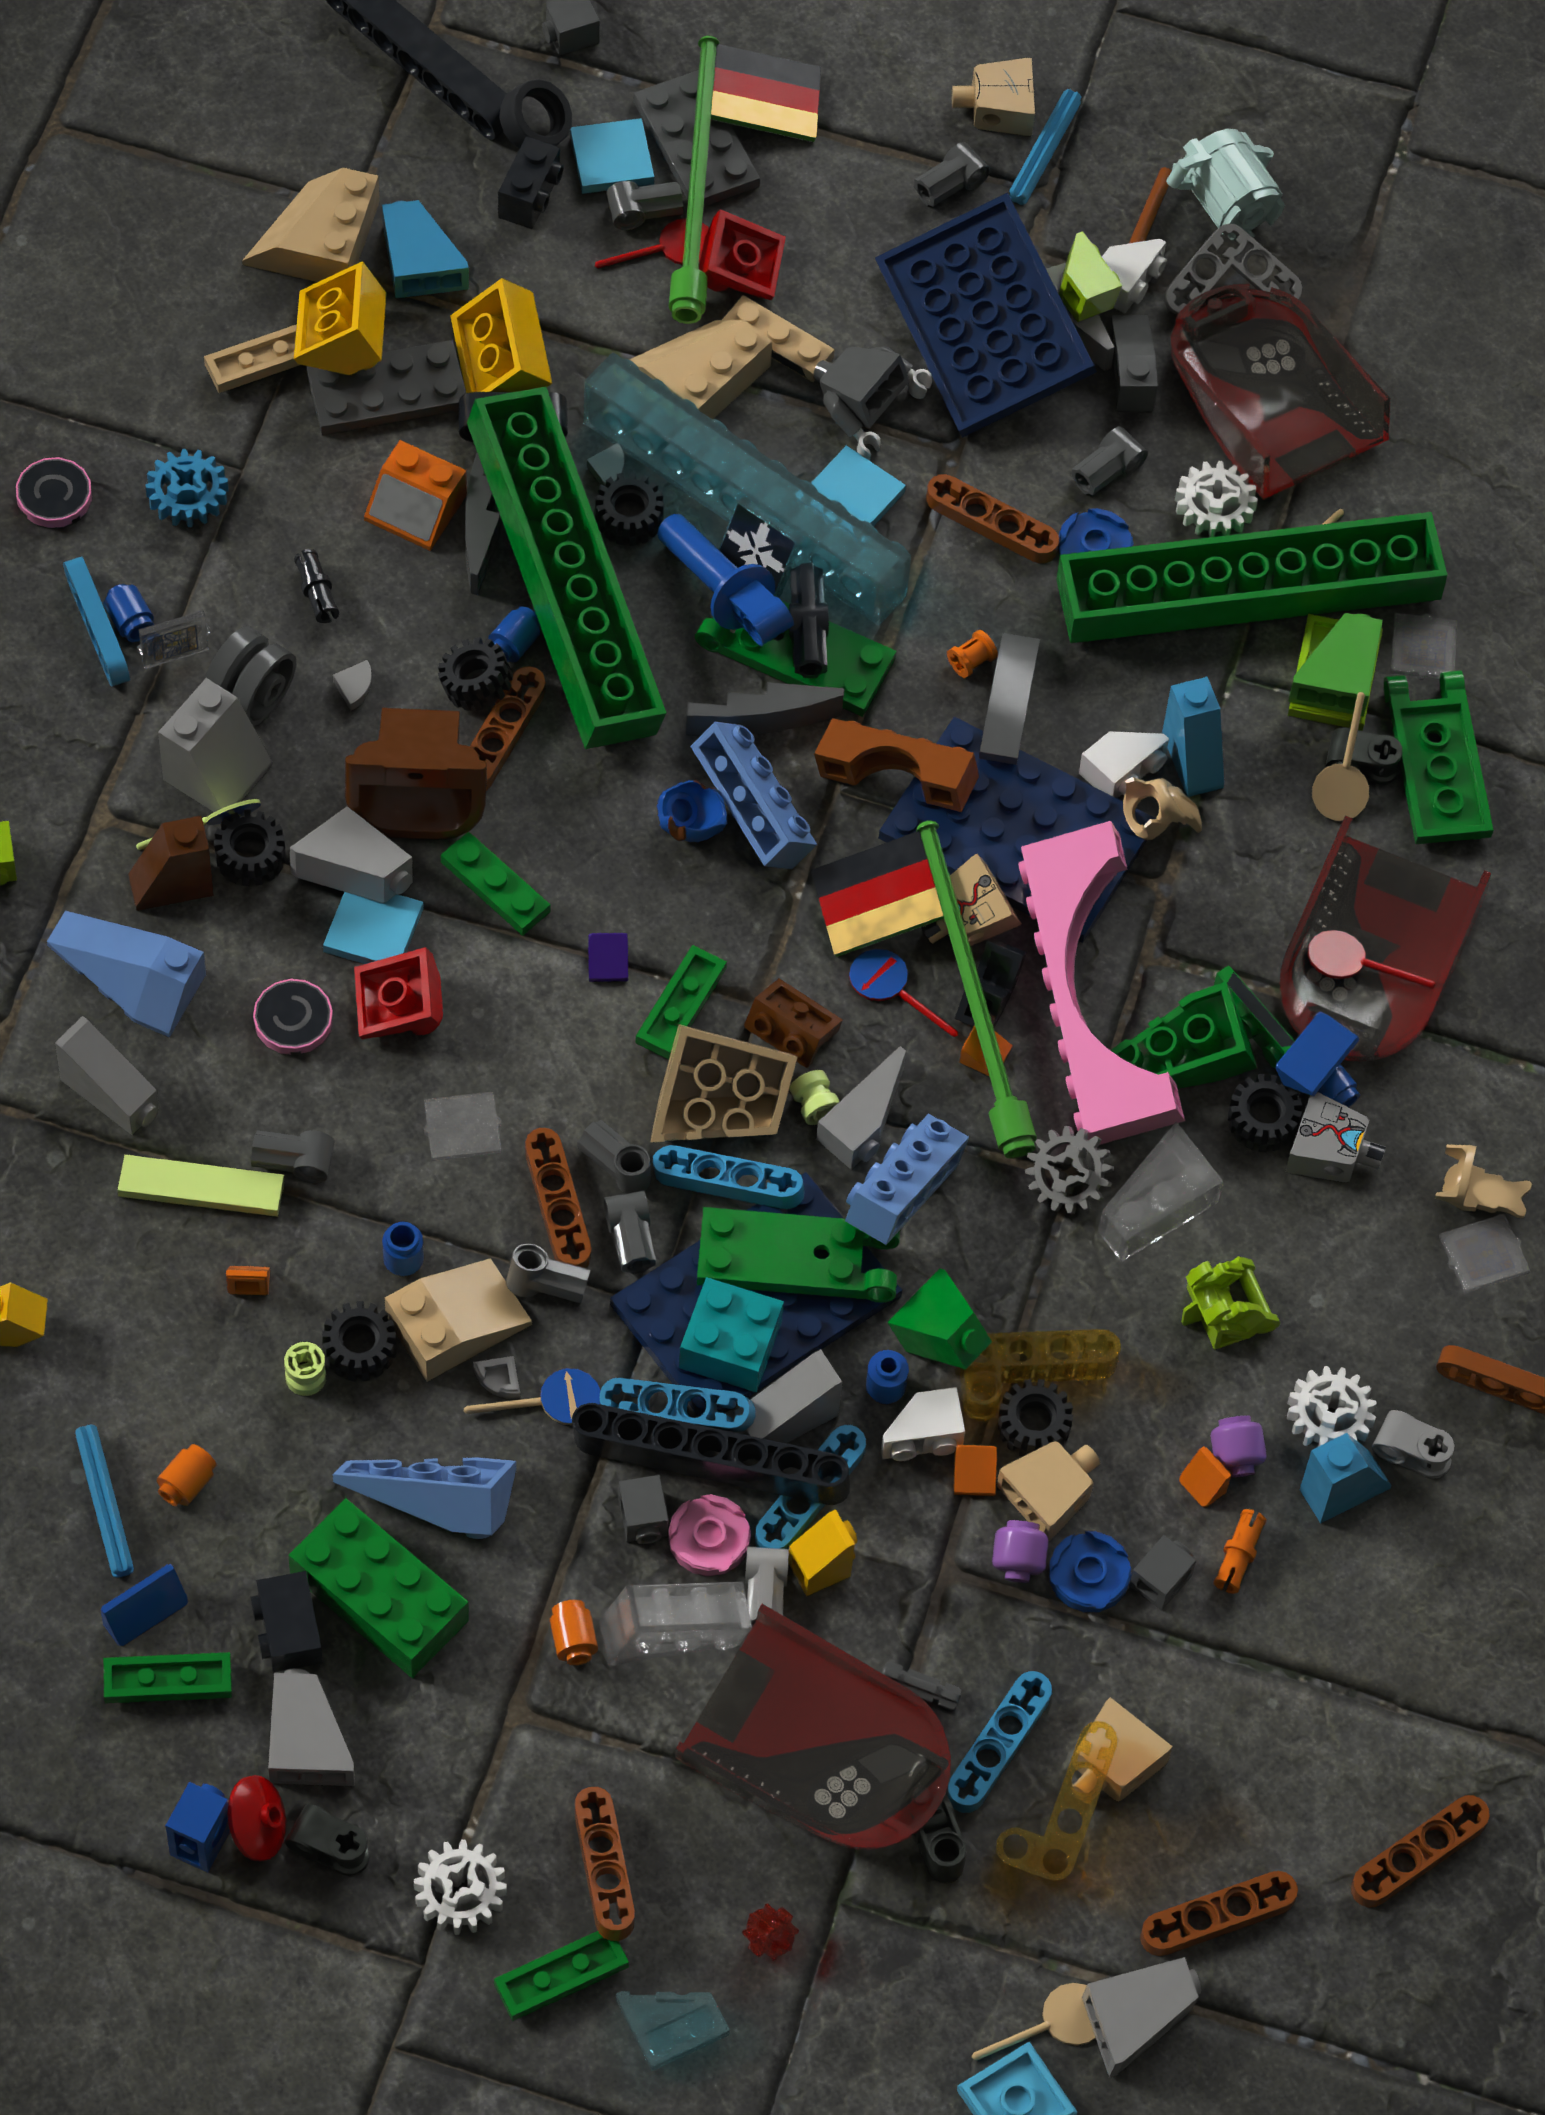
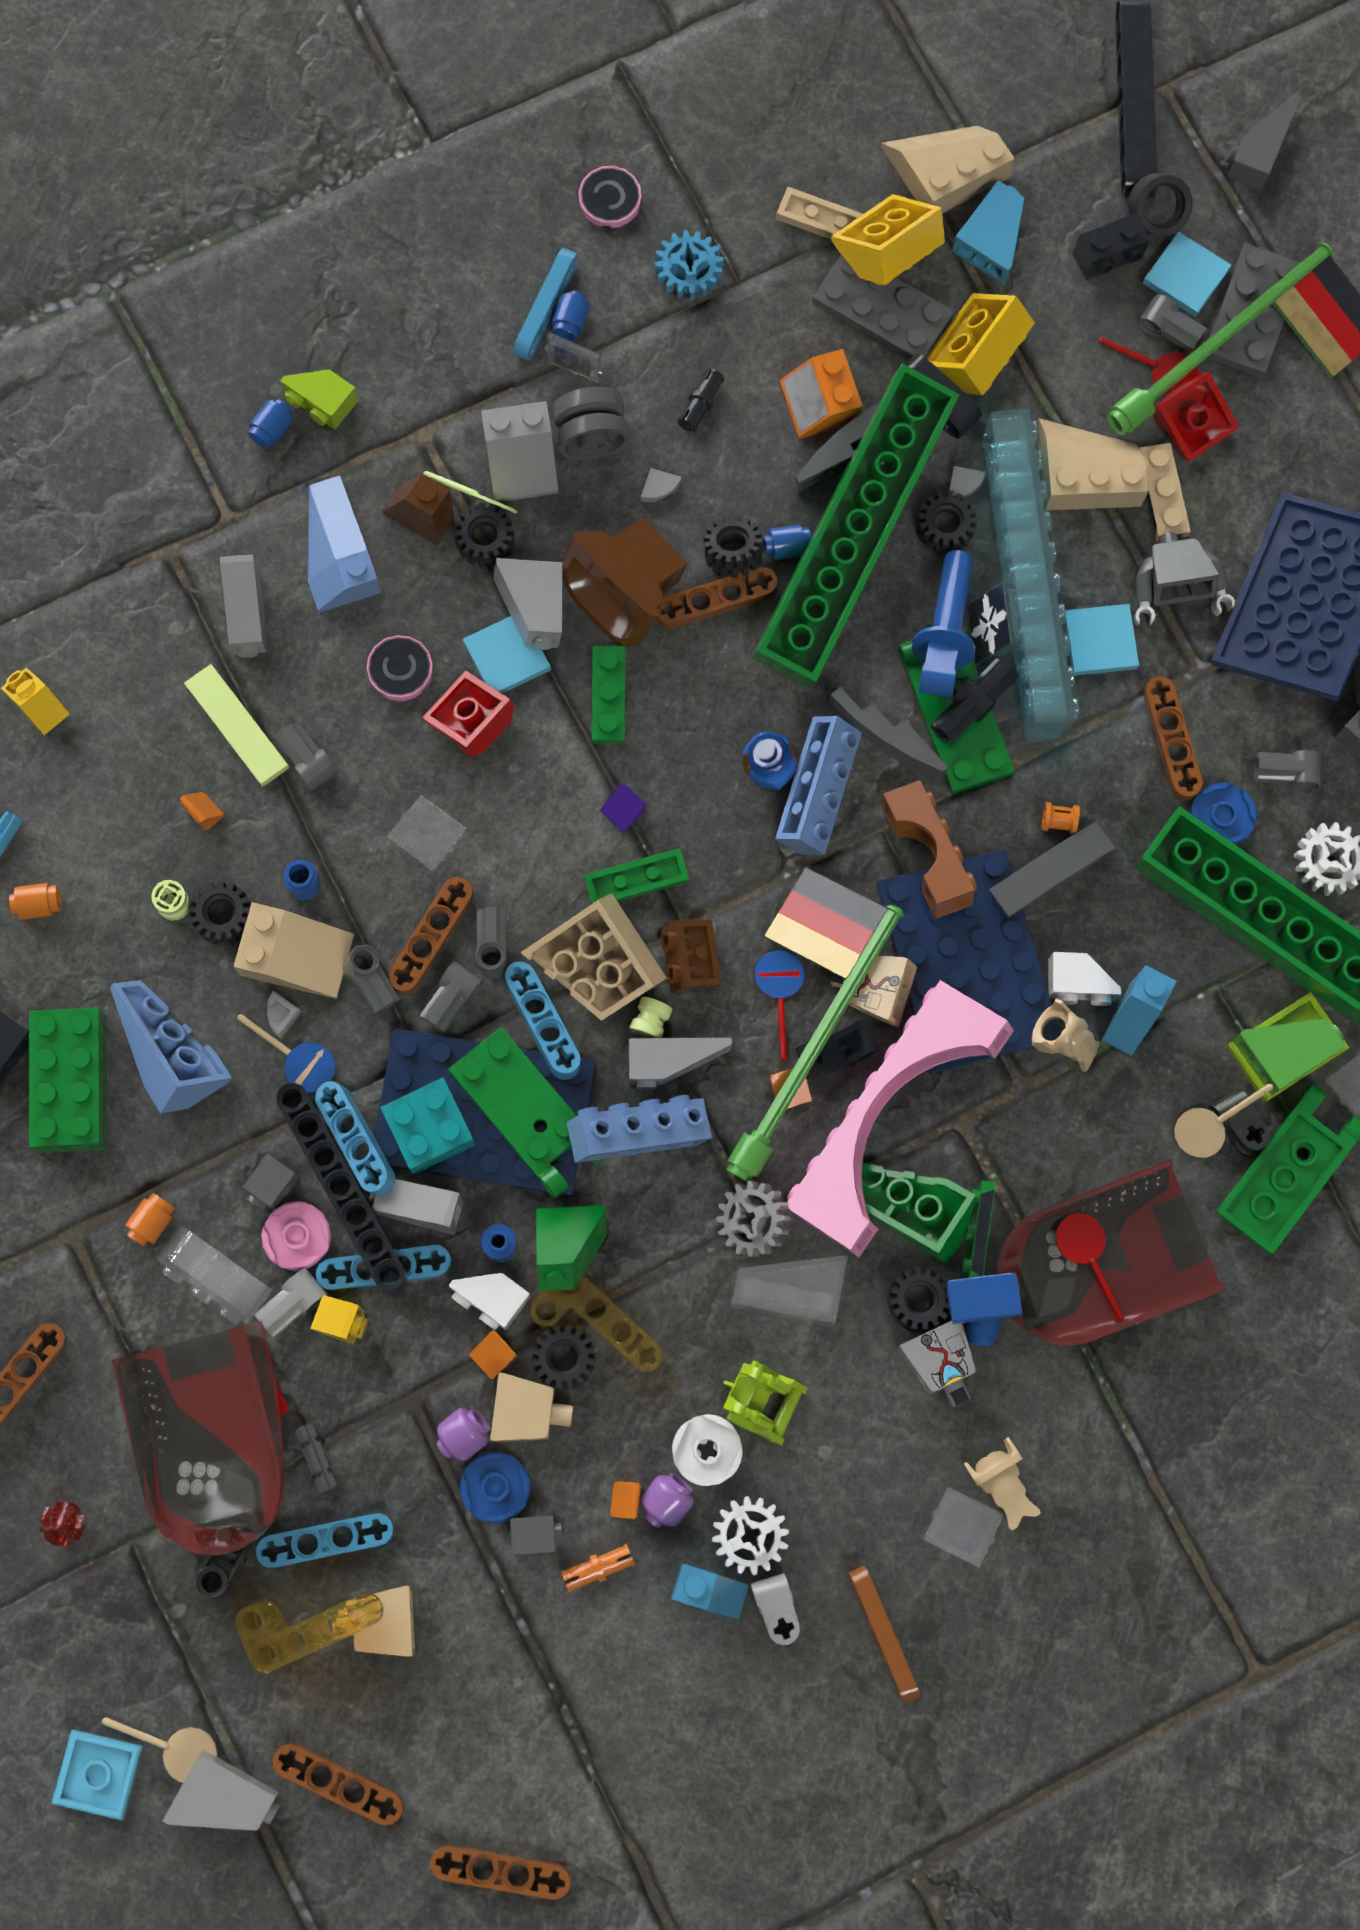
camera: 45 degrees right, 15 degrees up
none -> white plate [672,1414,743,1486]

